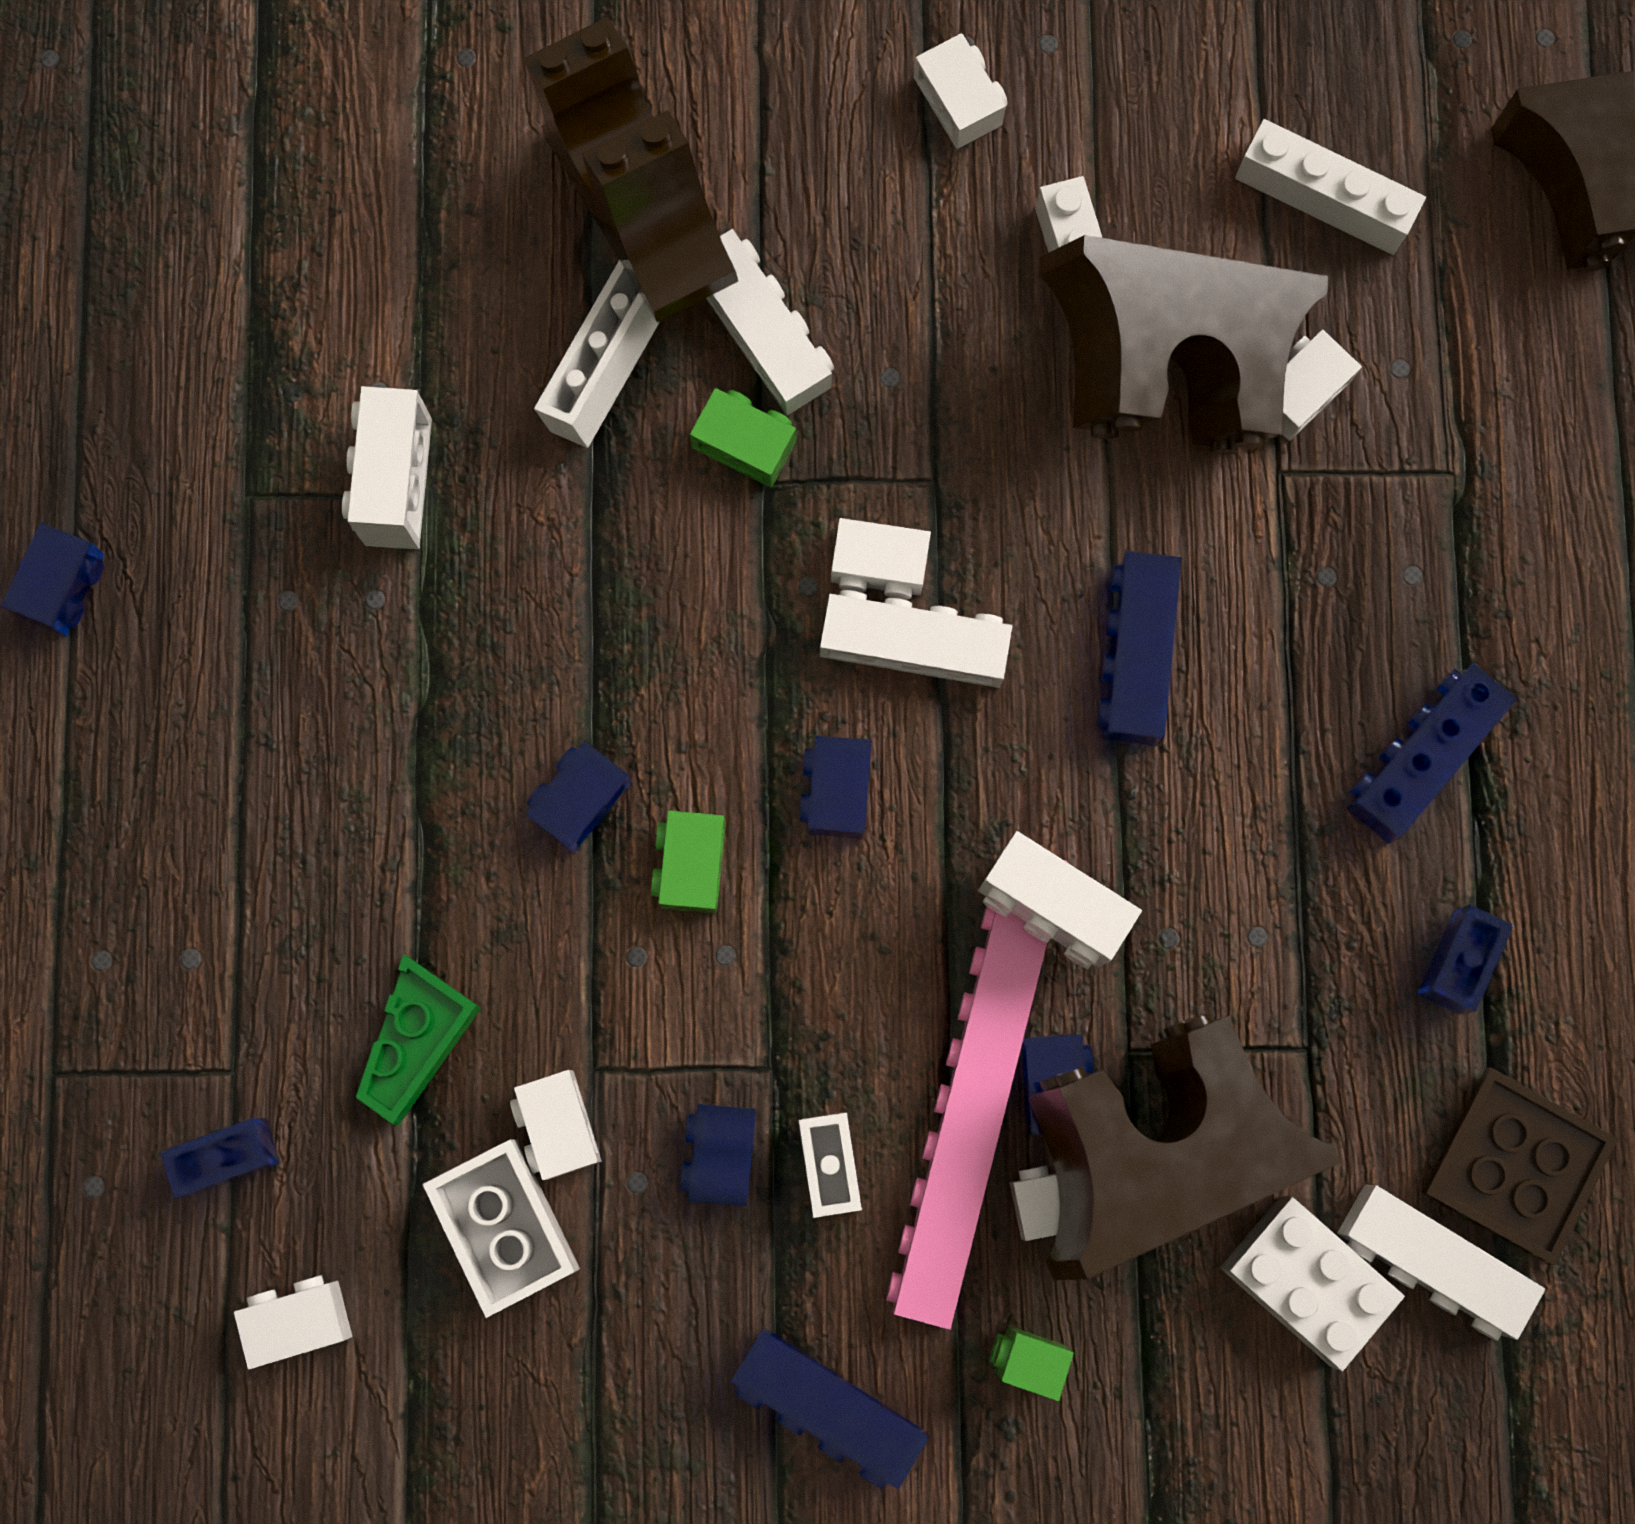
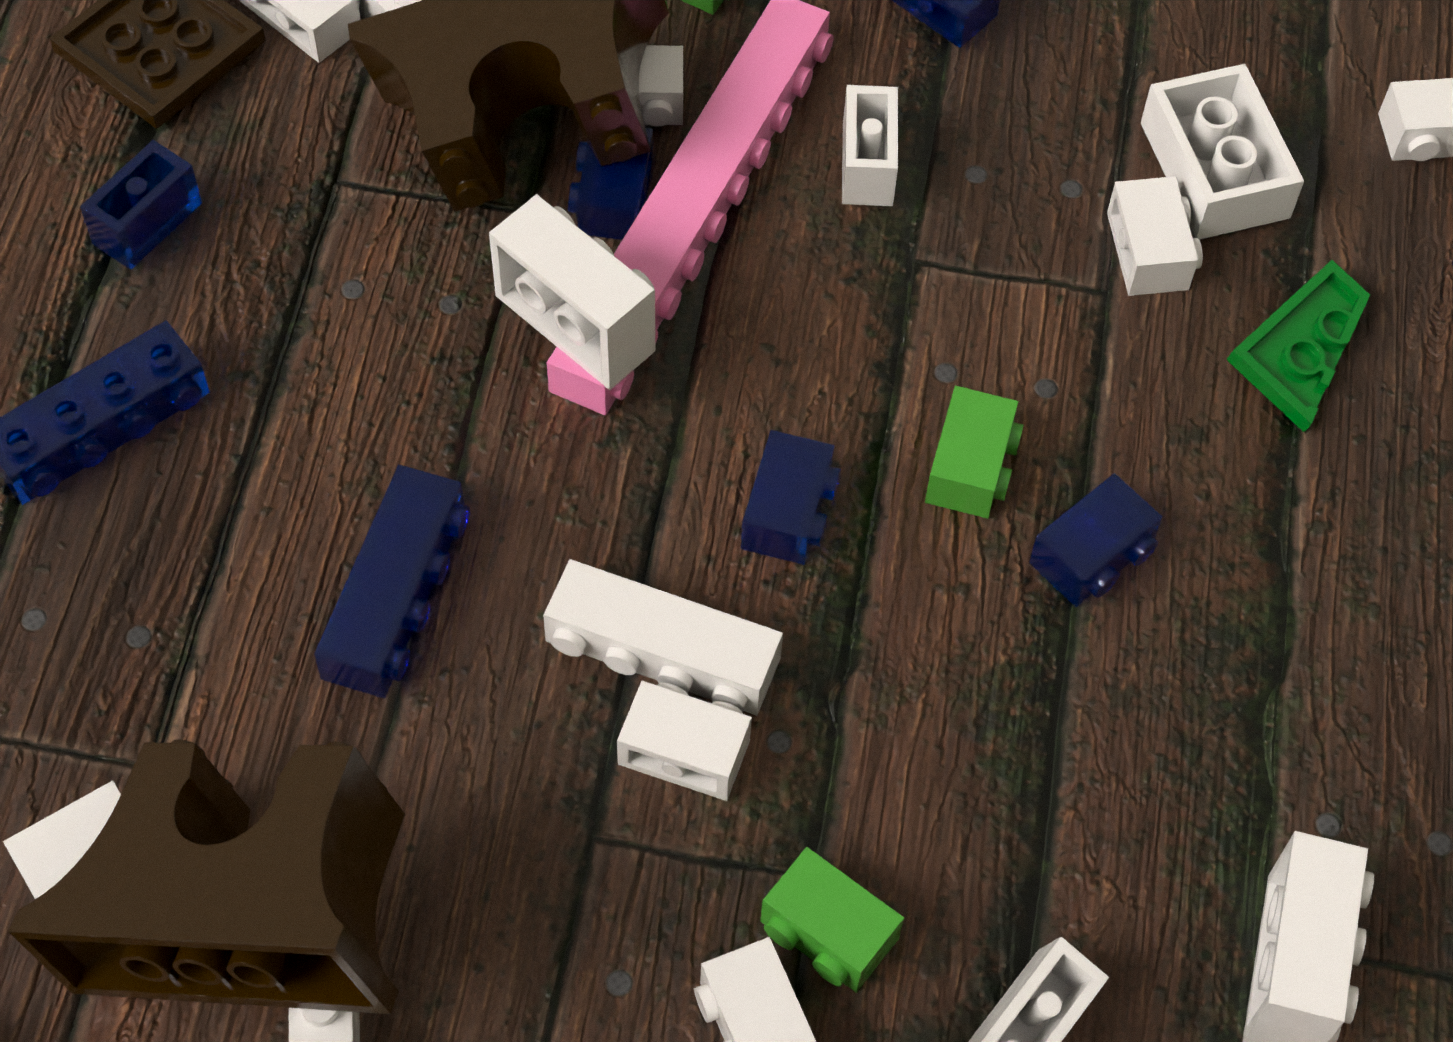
camera: 170 degrees left, 20 degrees down
clear blue brick [681,1104,756,1206] -> none

